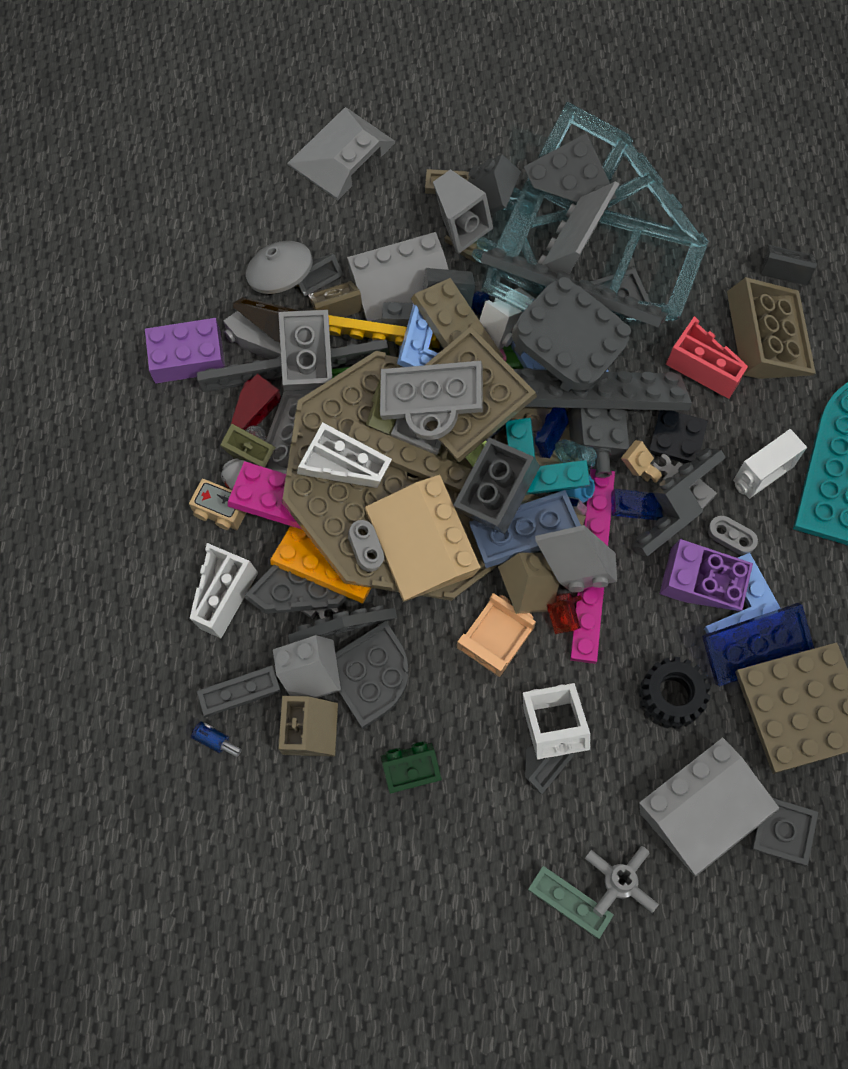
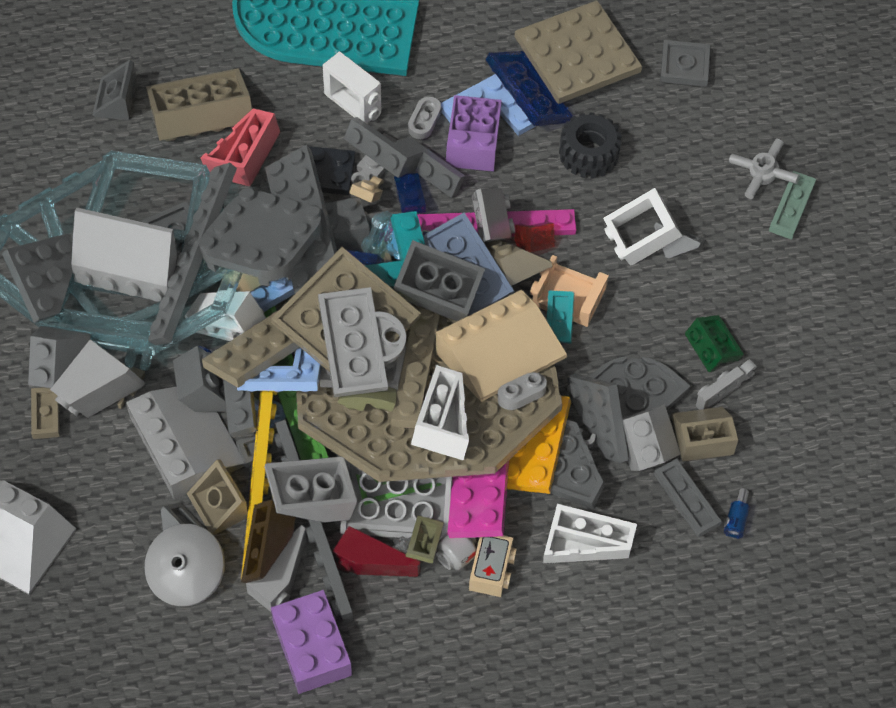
camera: 105 degrees left, 10 degrees down
light grey slope [639,737,779,877] -> none
none -> teal plate [547,291,575,343]
none -> light grey plate [696,359,757,410]

